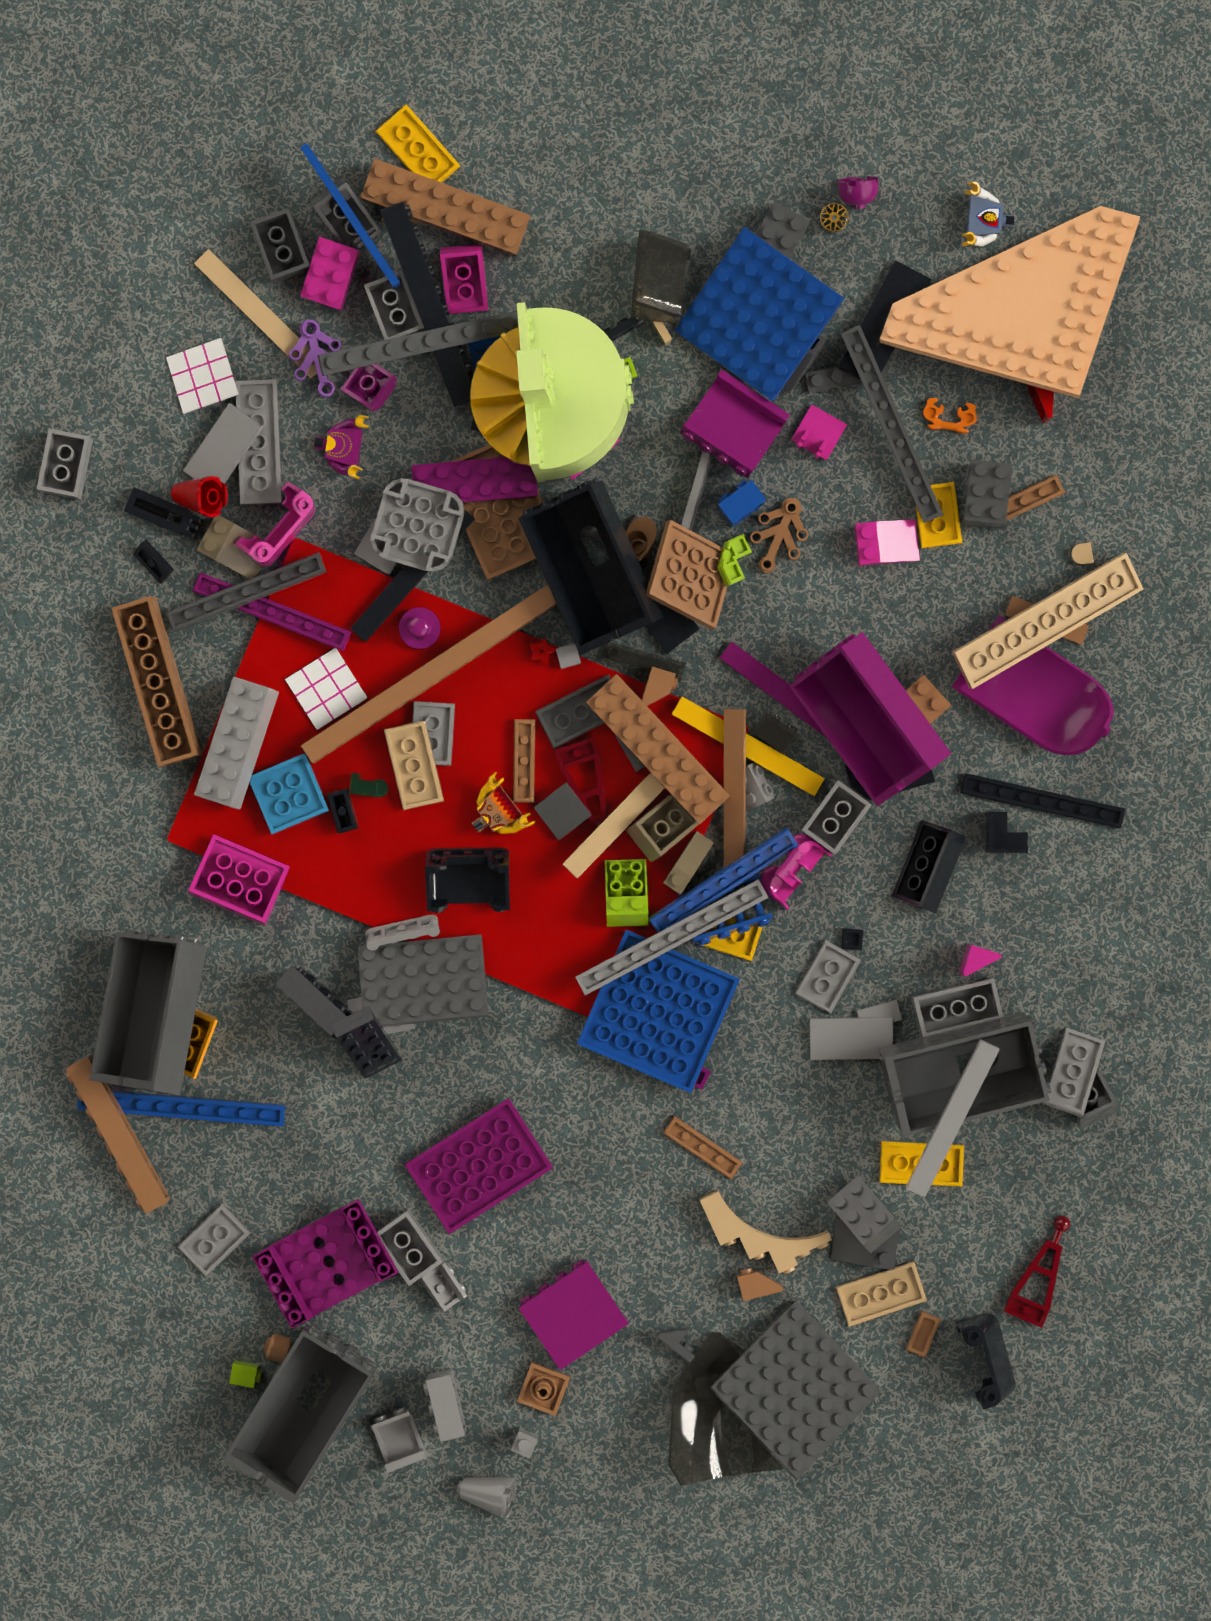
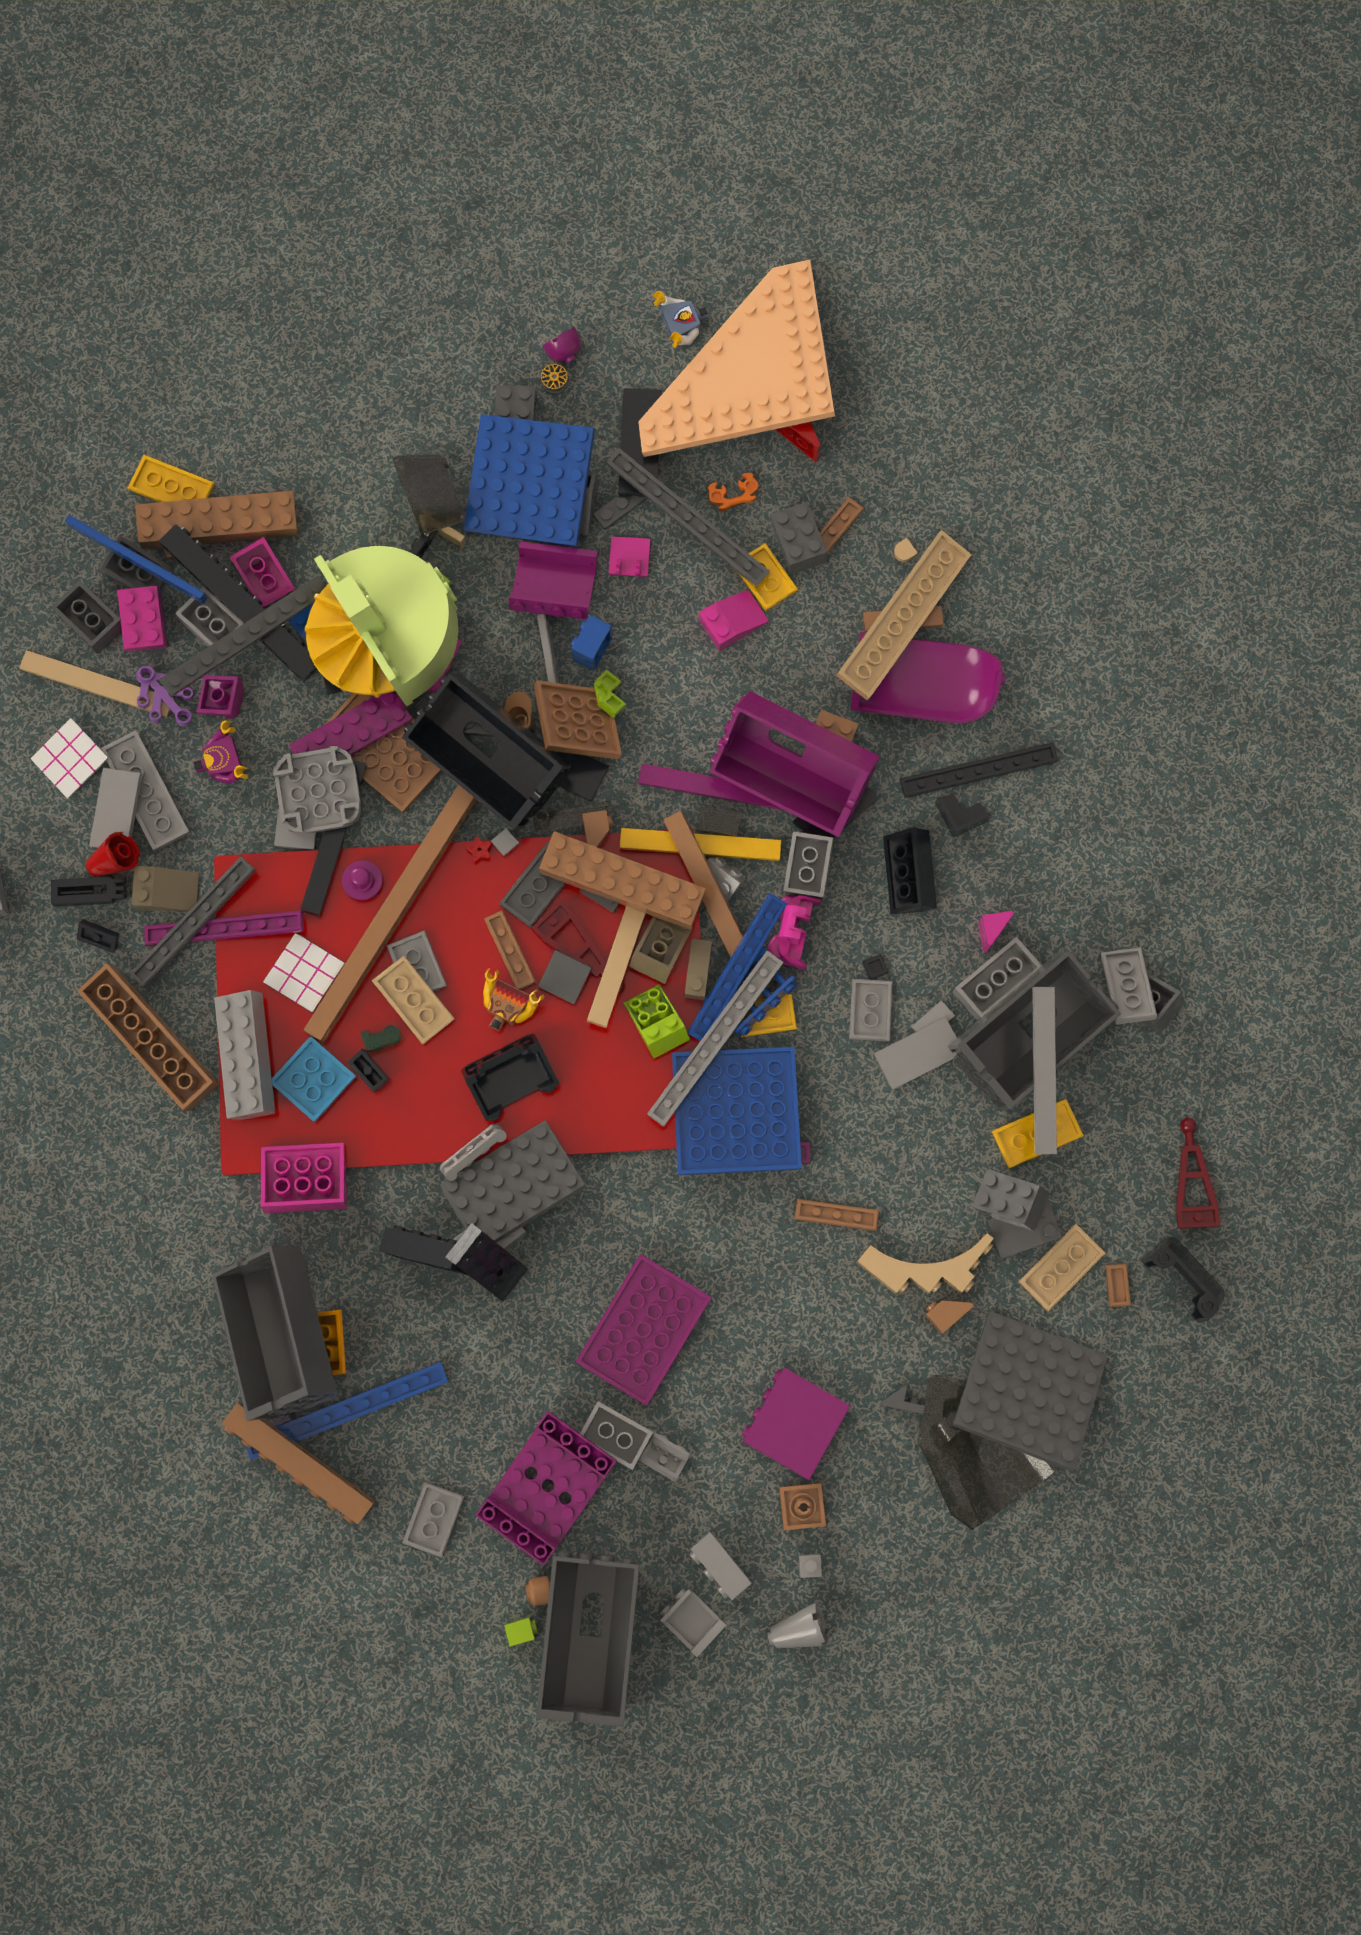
camera: 20 degrees left, 10 degrees down
dark pink windscreen [235,481,315,567] -> none
medium nougat plant [750,498,809,573] -> none

